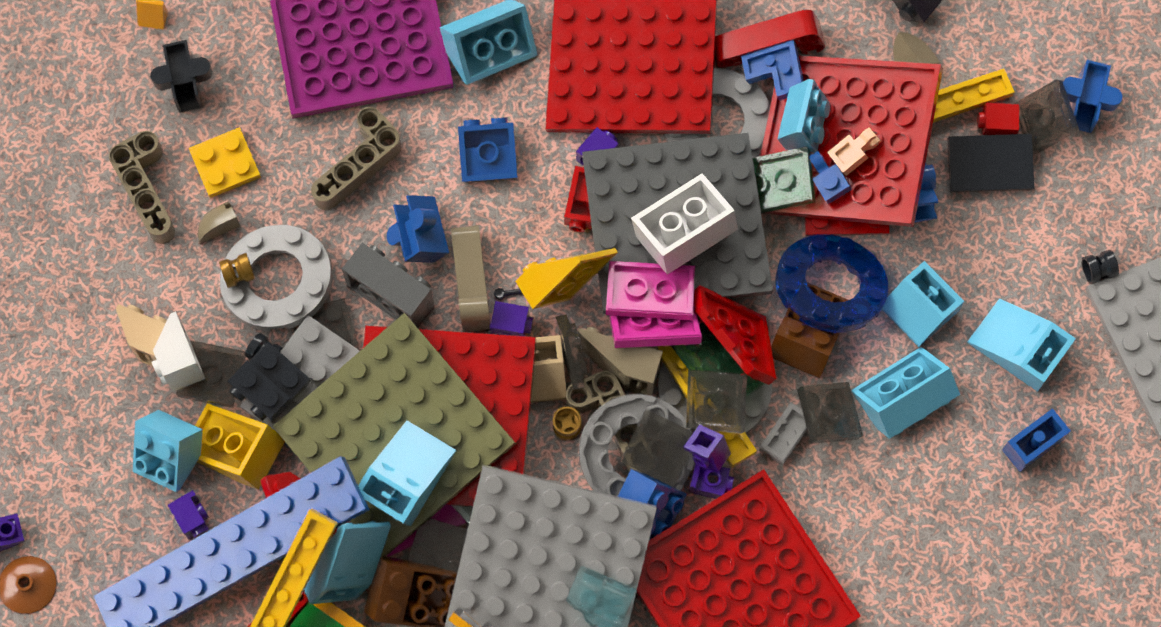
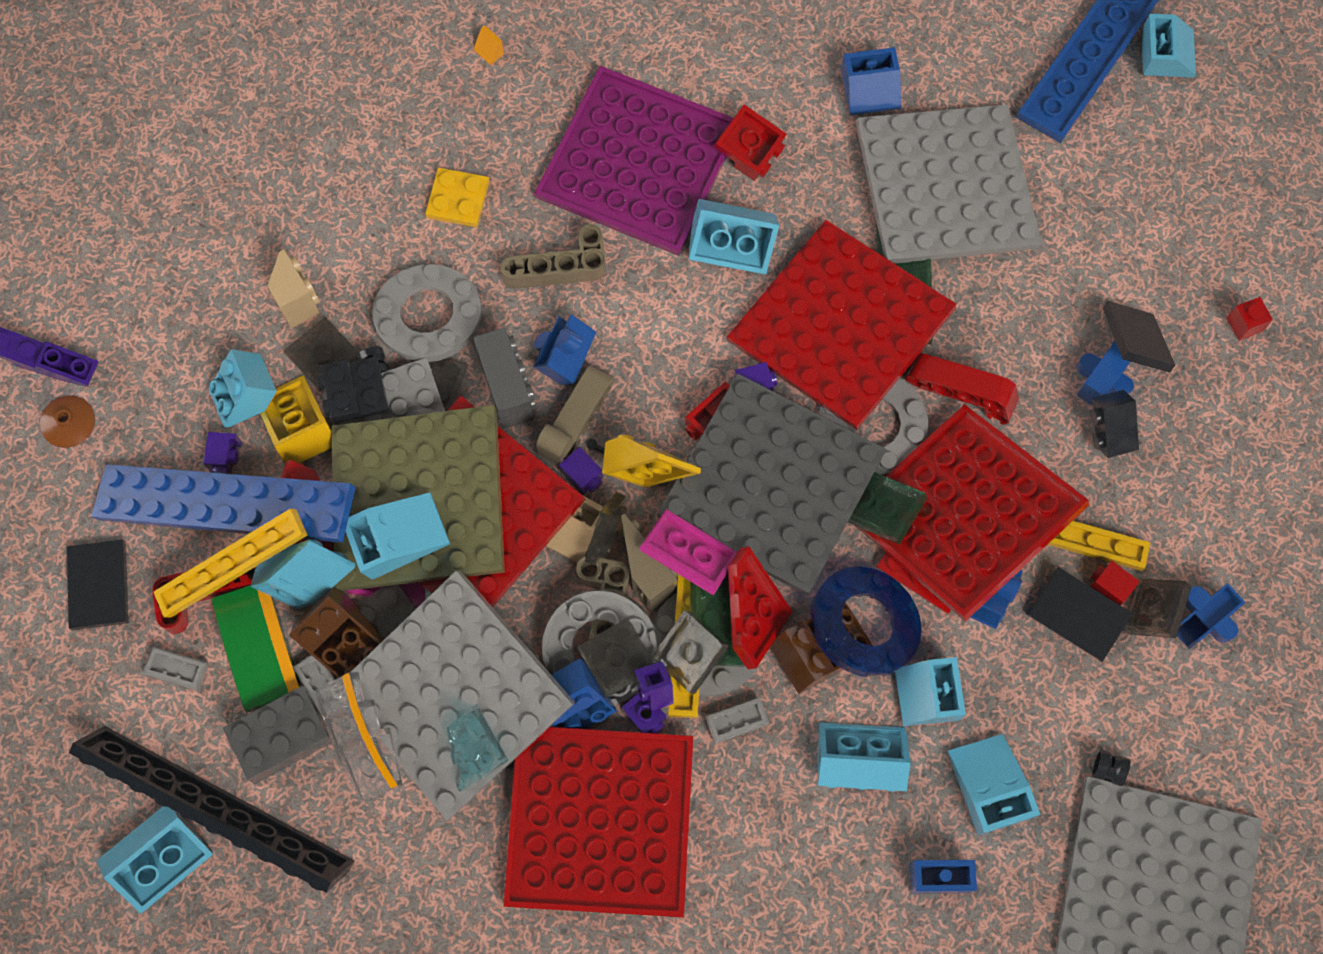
camera: 35 degrees right, 0 degrees up
dark tan beam [109,131,175,244] -> none
black piece [150,40,213,113] -> none
white slope [152,312,205,392] -> none
dark tan brick [197,201,240,244] -> none
pearl gold wheel [219,253,255,288] -> none
blue plate [458,117,518,182] -> none
pearl gold wheel [553,406,581,441] -> none
dark pink tile [606,261,695,320] -> none
white brick [631,174,738,274] -> none
plate [741,40,804,101] -> none
medium azure slope [778,79,830,153] -> none
clear smoke plate [797,382,863,444] -> none
plate [809,151,852,204] -> none
light nougat plate [827,128,881,176] -> none
dark tan brick [893,32,940,64] -> none

